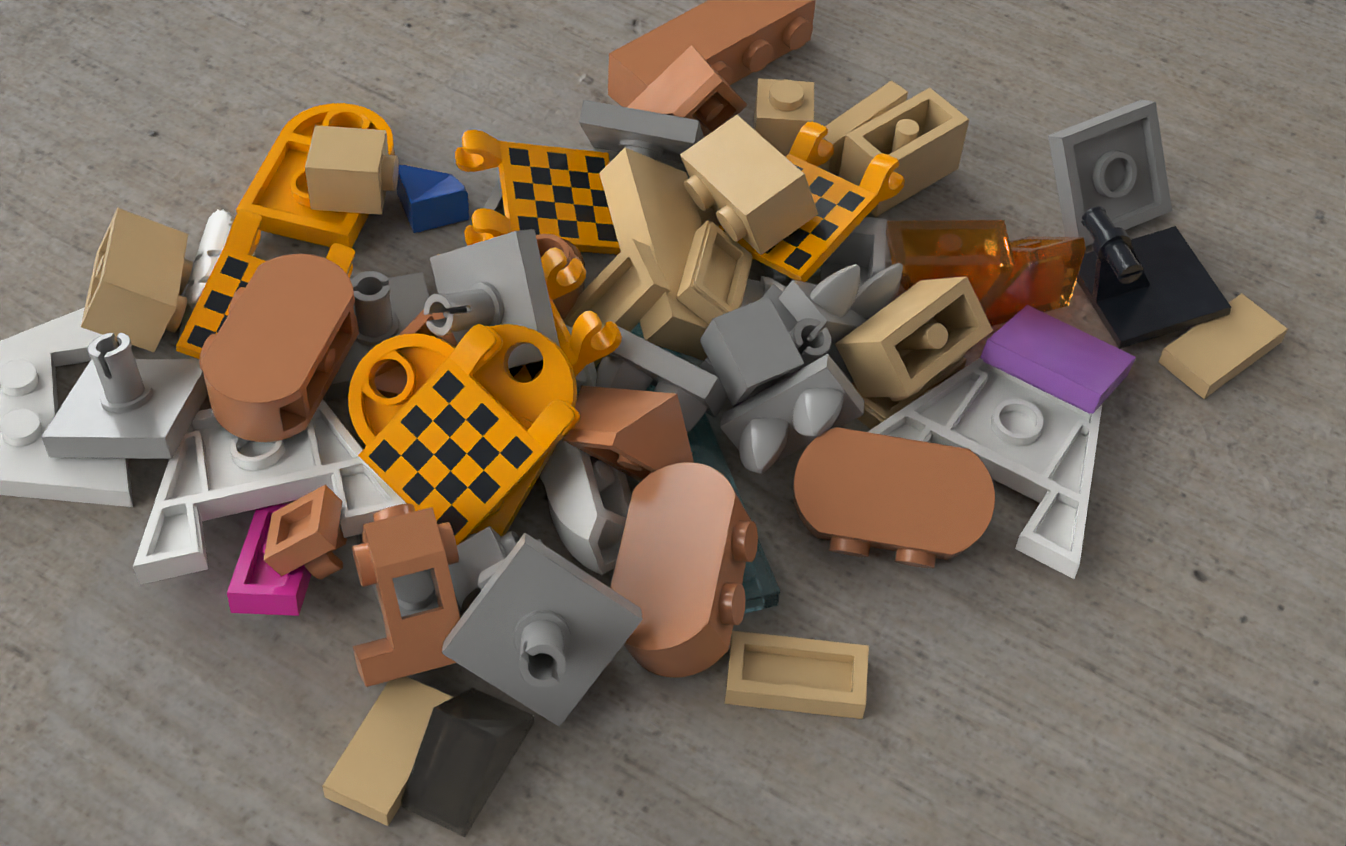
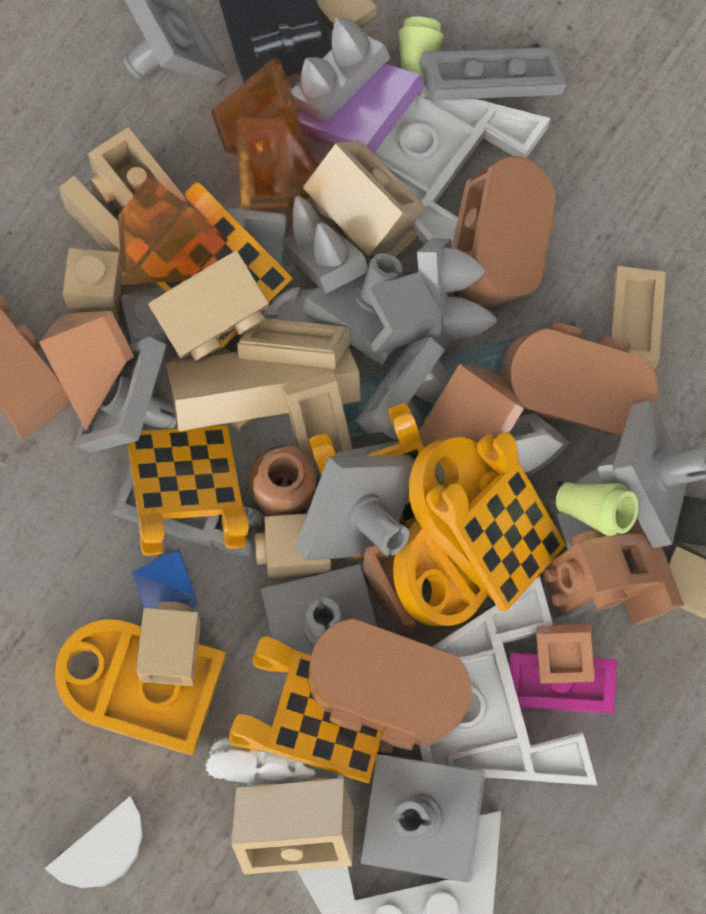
camera: 90 degrees left, 20 degrees up
none -> white tile [44,796,143,889]
none -> clear orange slope [118,177,229,285]
none -> light grey tile [289,18,390,123]
none -> yellowish green cone [398,17,444,86]
none -> light grey tile [419,47,567,101]
none -> yellowish green cone [556,482,638,536]

